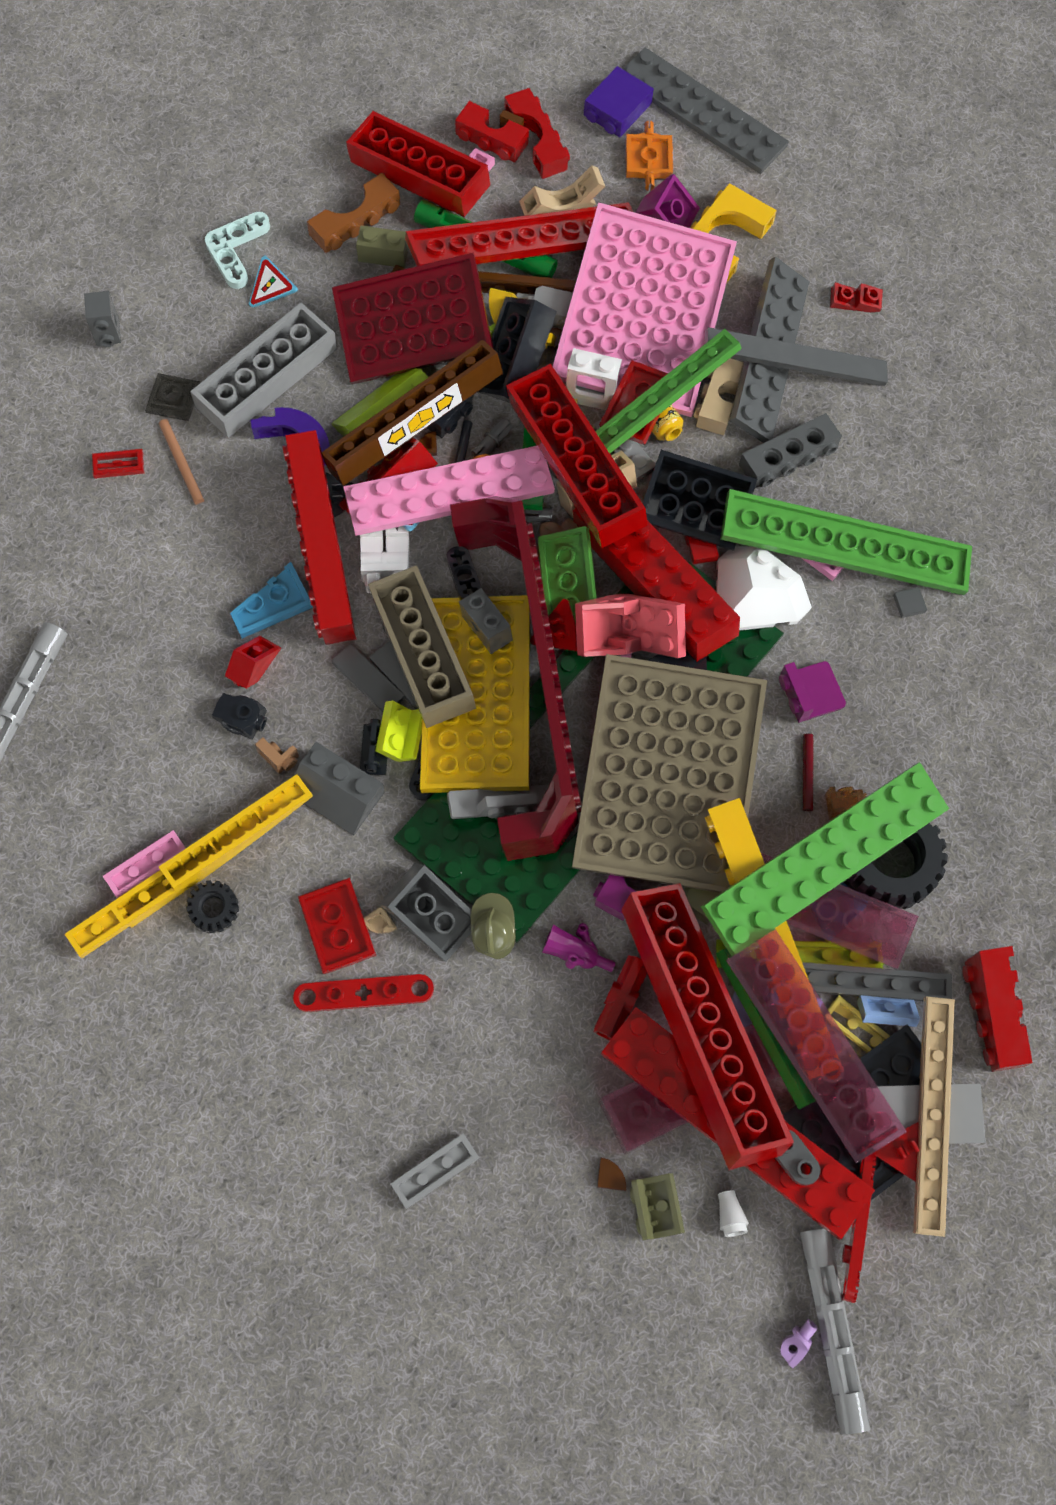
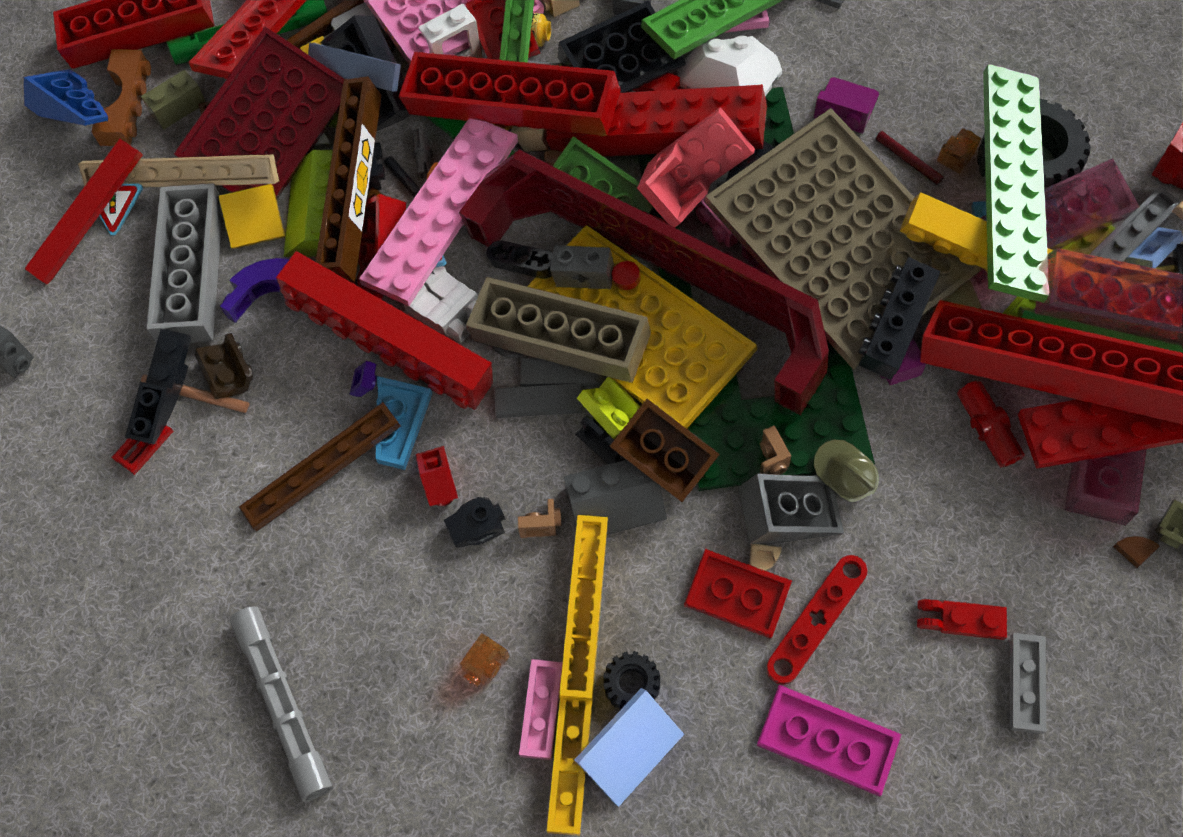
camera: 40 degrees left, 5 degrees down
clear smoke piece [145,373,201,421] -> none
light aqua beam [205,212,270,289] -> none
light grey bracket [447,785,549,819] -> none
magenta piece [542,923,616,972] -> none
none -> blue wedge [23,69,108,126]
none -> red tile [24,138,143,285]
none -> tan tile [78,155,279,187]
none -> black slope [125,329,192,444]
none -> dark brown bracket [195,333,253,399]
none -> yellow tile [218,184,285,249]
none -> reddish brown tile [239,402,401,532]
none -> sand blue tile [308,43,401,91]
none -> dark purple plate [349,360,377,397]
none -> clear orange brick [460,633,510,687]
none -> light blue tile [574,688,684,807]
none -> reddish brown slope [610,399,719,502]
none -> red tile [612,261,641,290]
none -> dark pink tile [756,685,902,797]
none -> medium nougat bracket [760,426,791,475]
none -> black brick [858,257,941,380]
none -> red hinge [917,599,1007,640]

